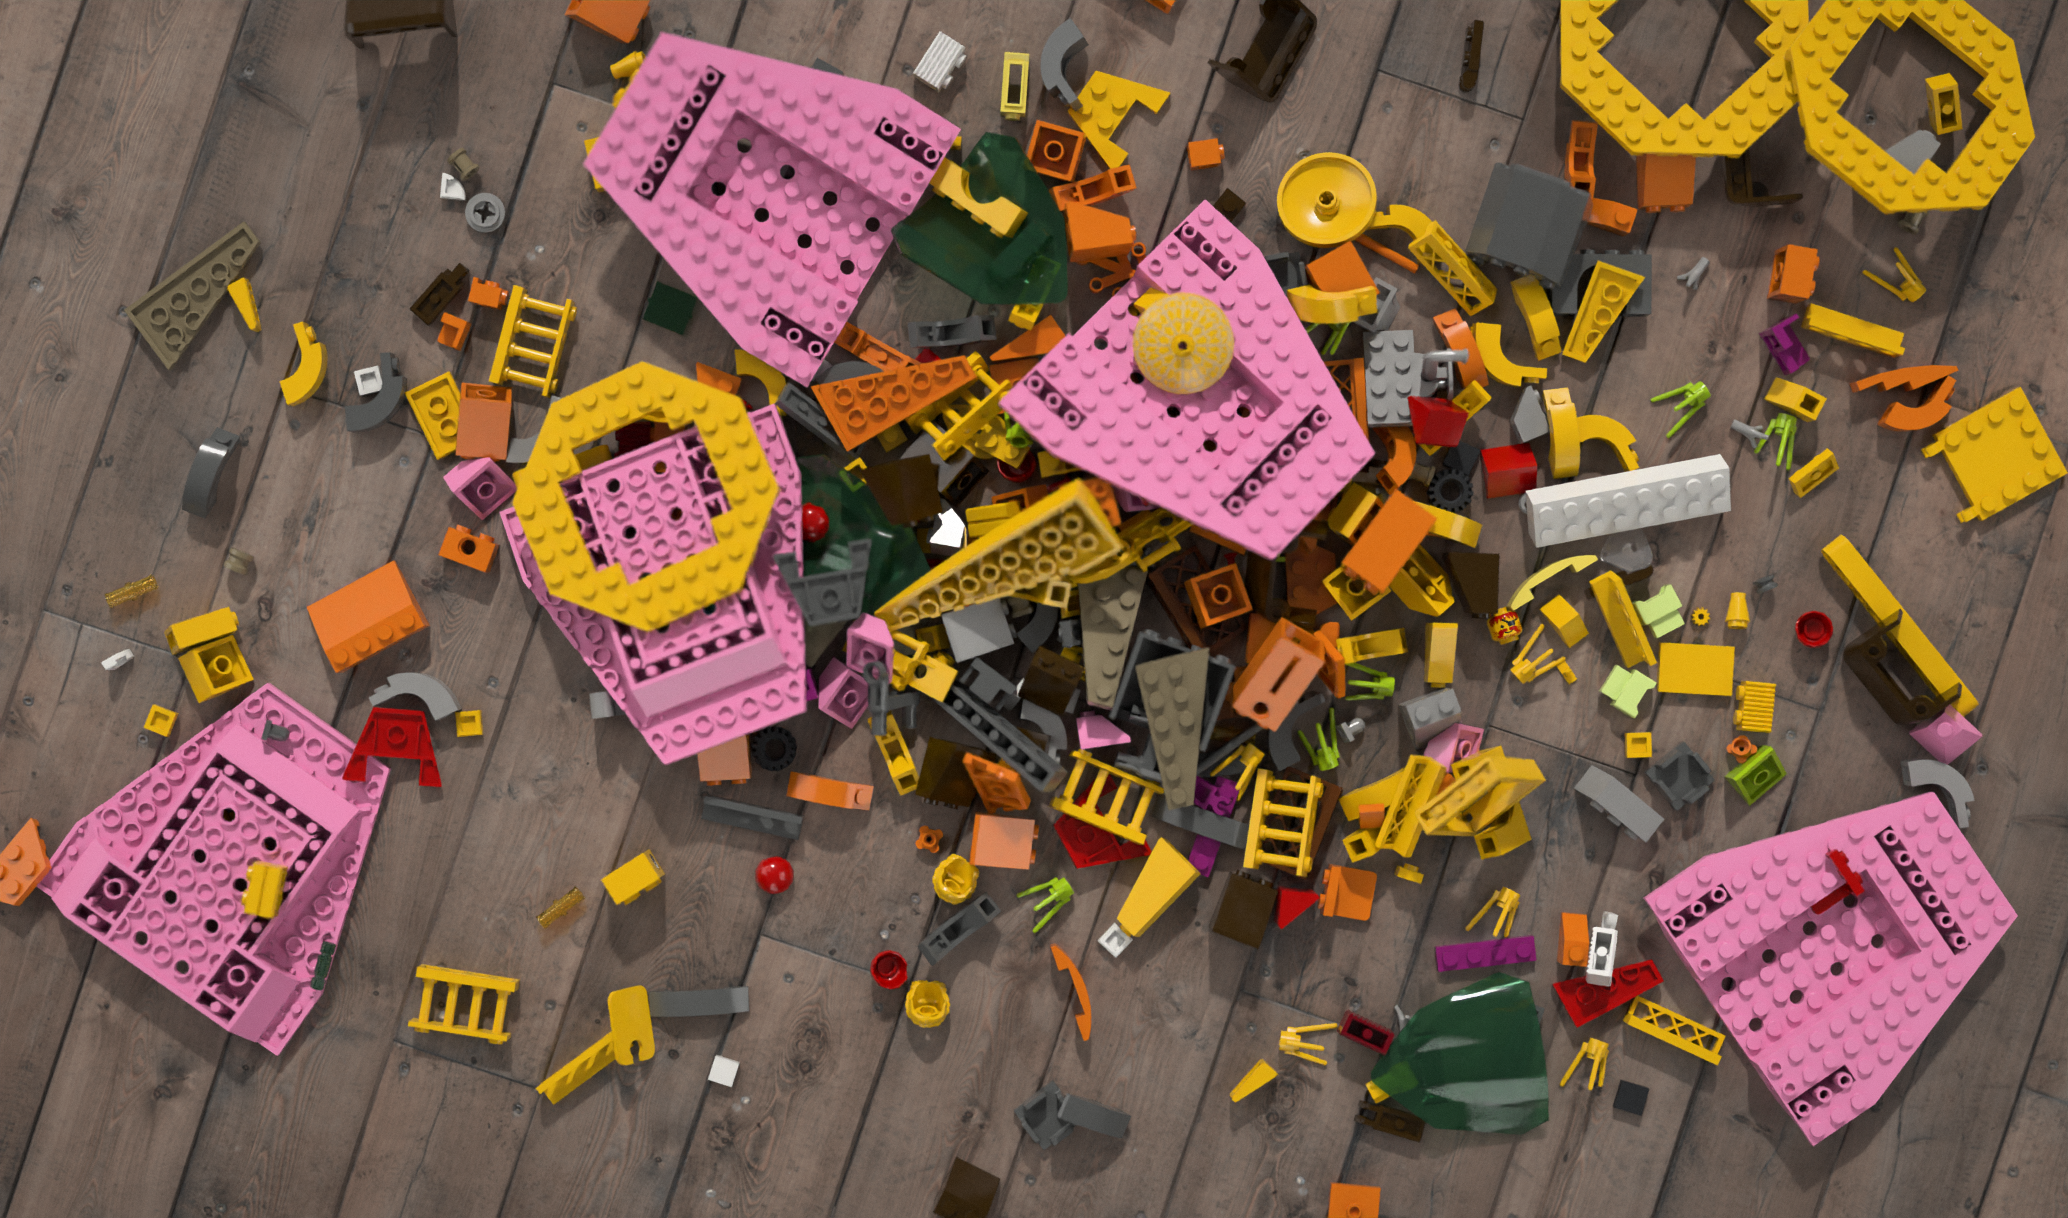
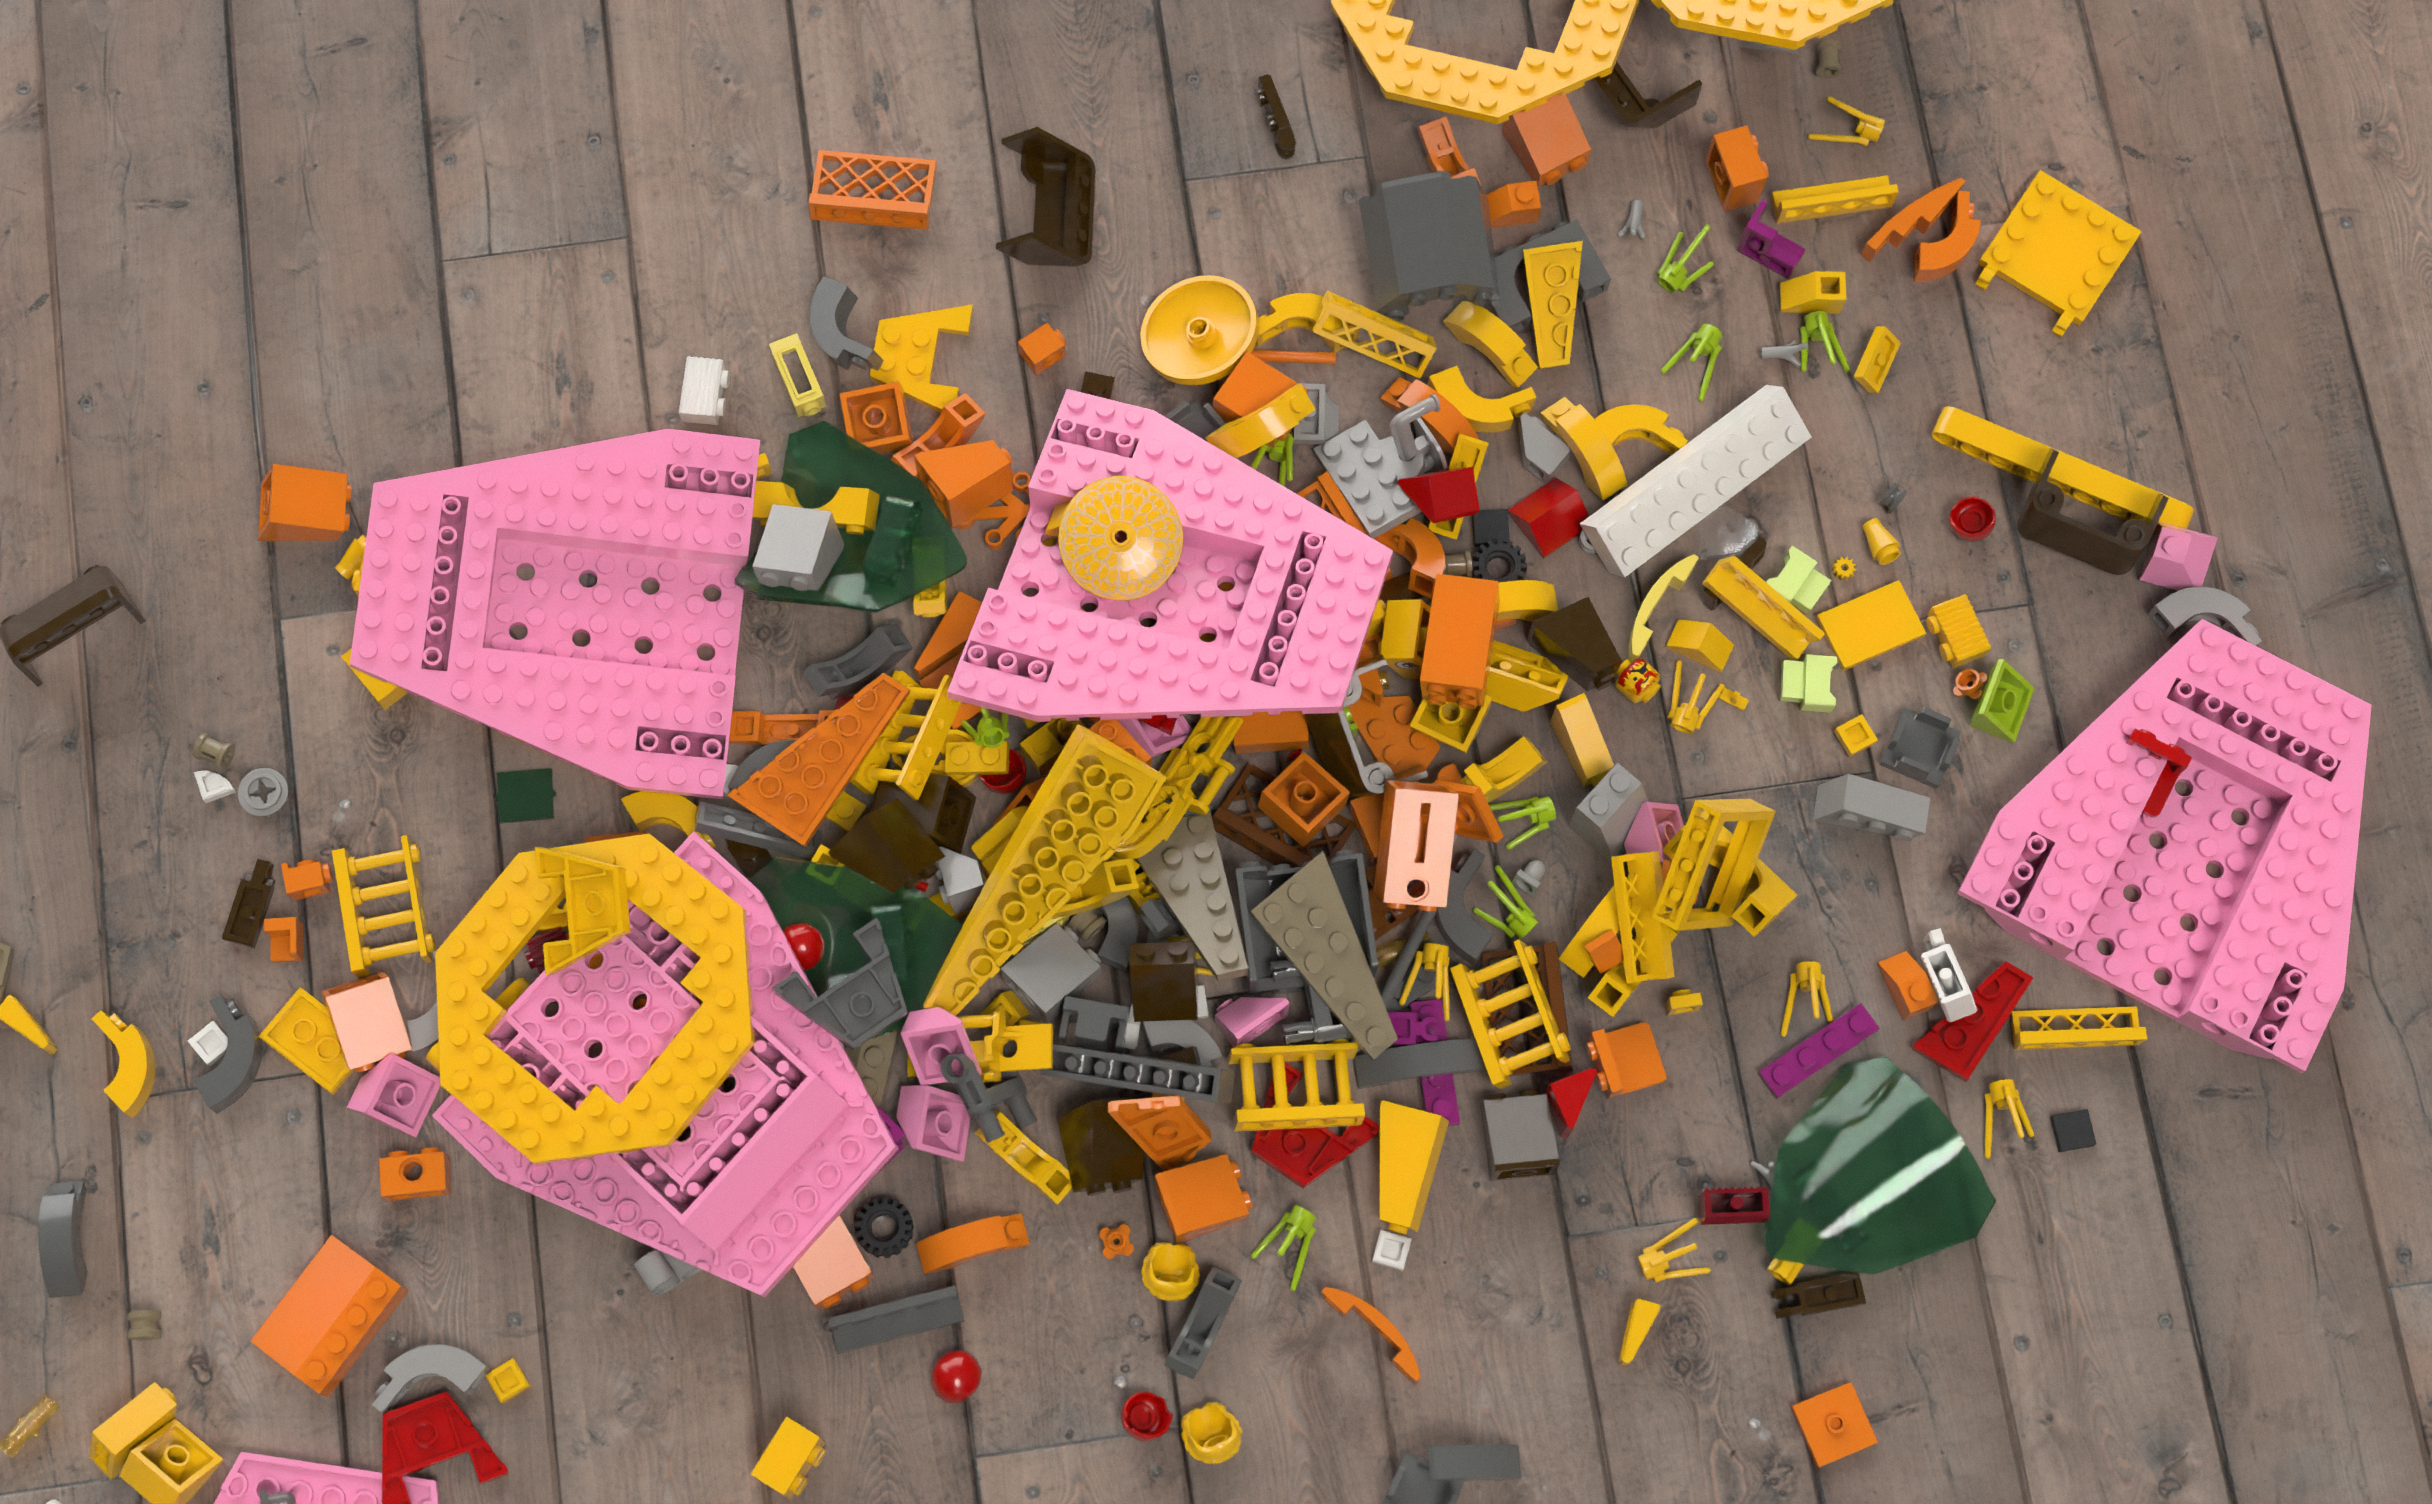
camera: 30 degrees left, 15 degrees down
none -> yellow wing [535,847,630,975]
none -> slope [752,504,844,591]
none -> lime plant [1656,225,1714,293]

